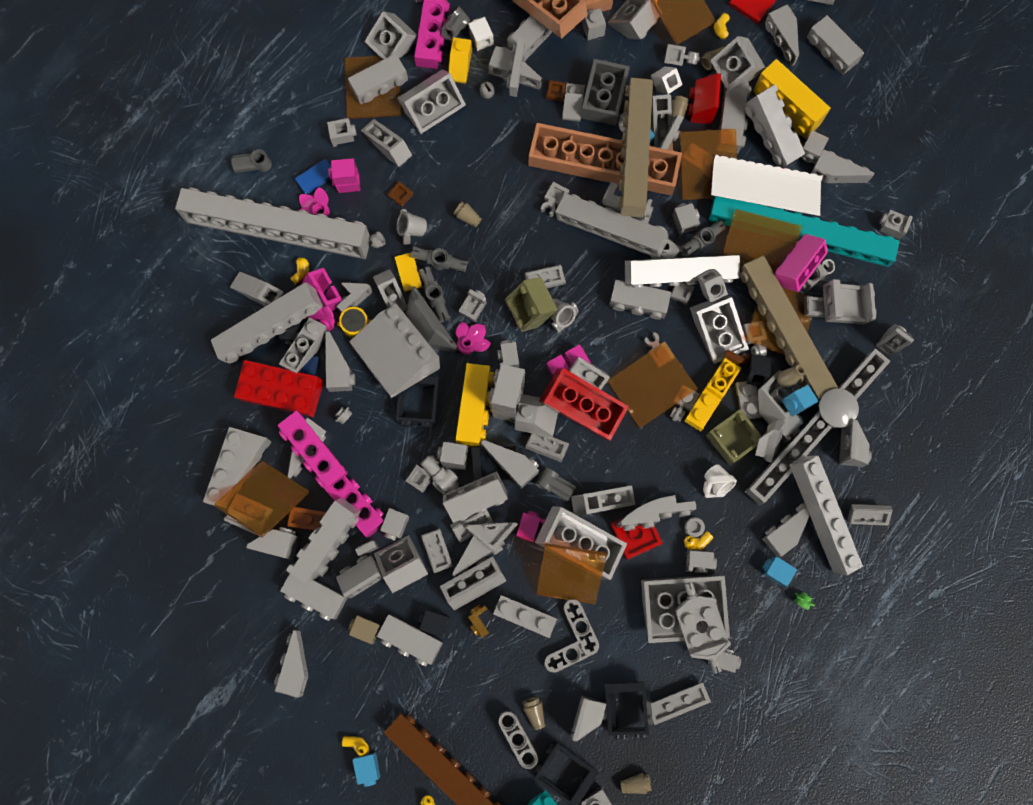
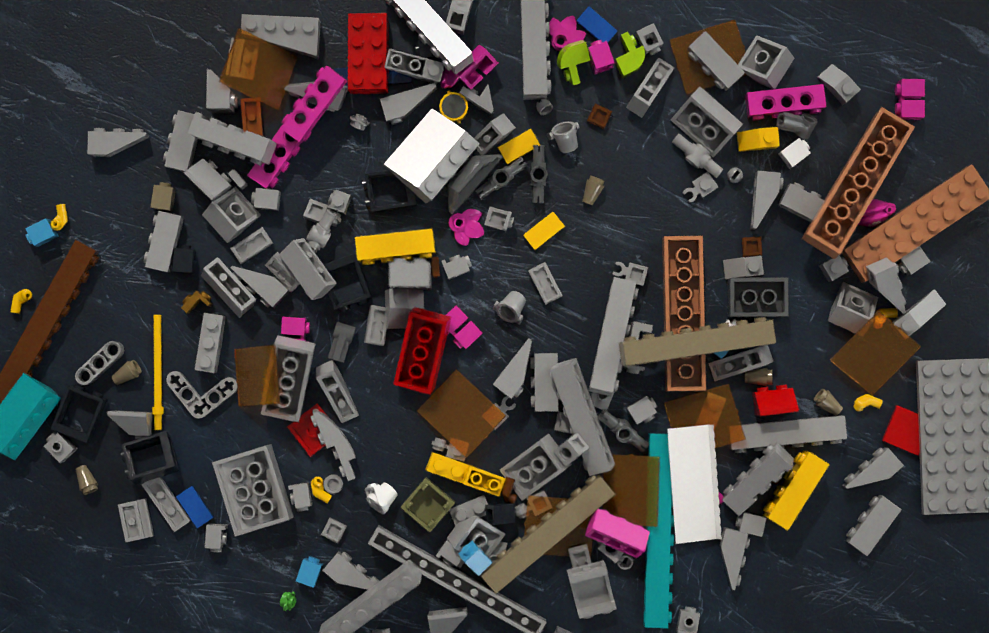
camera: 75 degrees right, 10 degrees up
yellow arm [290,257,309,285] -> none
light grey brick [437,442,469,470] -> none
light grey tile [466,522,518,552] -> none
light grey slope [481,440,539,489] -> none
olive container [505,277,558,332] -> none
light grey plate [506,37,525,97] -> none
light grey slope [569,356,610,390] -> none
white brick [651,66,683,94] -> none
light grey plate [659,115,684,150] -> none
light grey plate [664,44,700,66] -> none
light grey plate [675,582,731,673] -> none
light grey slope [710,36,766,90] -> none
light grey slope [755,419,785,463] -> none
dark tan cone [777,365,806,389] -> none
light grey dish [818,389,859,428] -> none
none -> light grey plate [118,498,154,542]
none -> yellow bar [152,315,164,430]
none -> blue tile [176,486,214,528]
none -> light grey tile [321,517,347,543]
none -> light grey brick [328,190,352,215]
none -> light grey slope [493,339,532,399]
none -> yellow tile [523,212,565,250]
none -> lime brick [557,40,591,85]
none -> lime brick [614,32,645,79]
none -> light grey pin [672,134,724,178]
none -> light grey plate [682,171,718,203]

